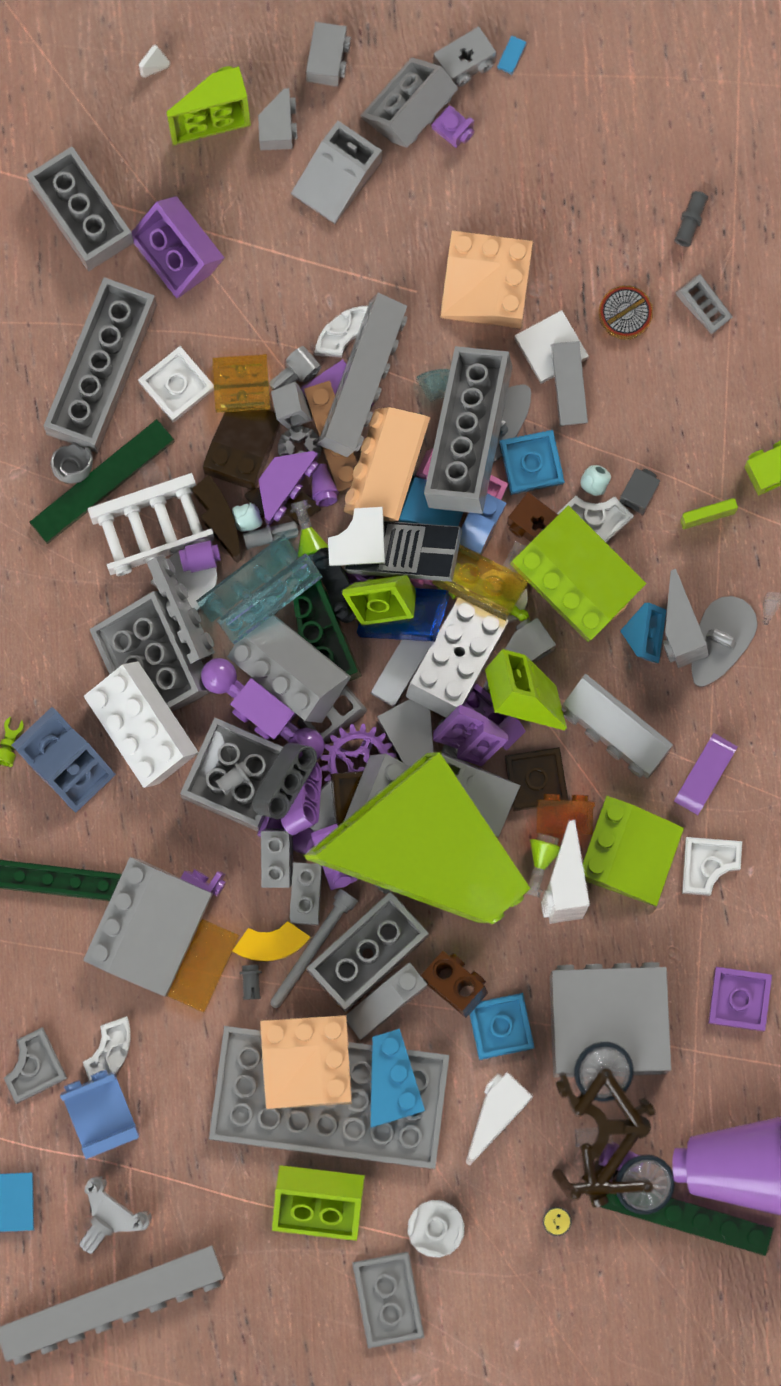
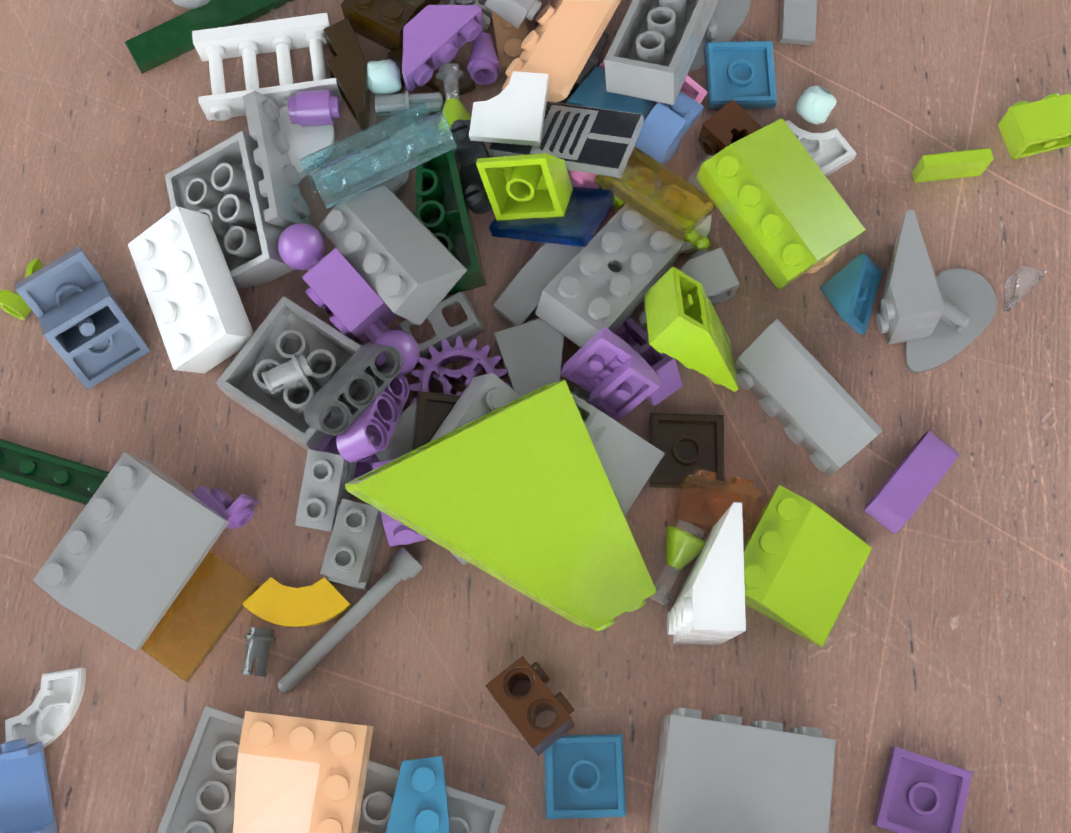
camera: 10 degrees right, 5 degrees down
light grey brick [307,892,429,1013] -> none
light grey slope [346,962,427,1040] -> none
dark grey brick [620,468,661,515] -> none
white tile [682,837,742,896] -> none

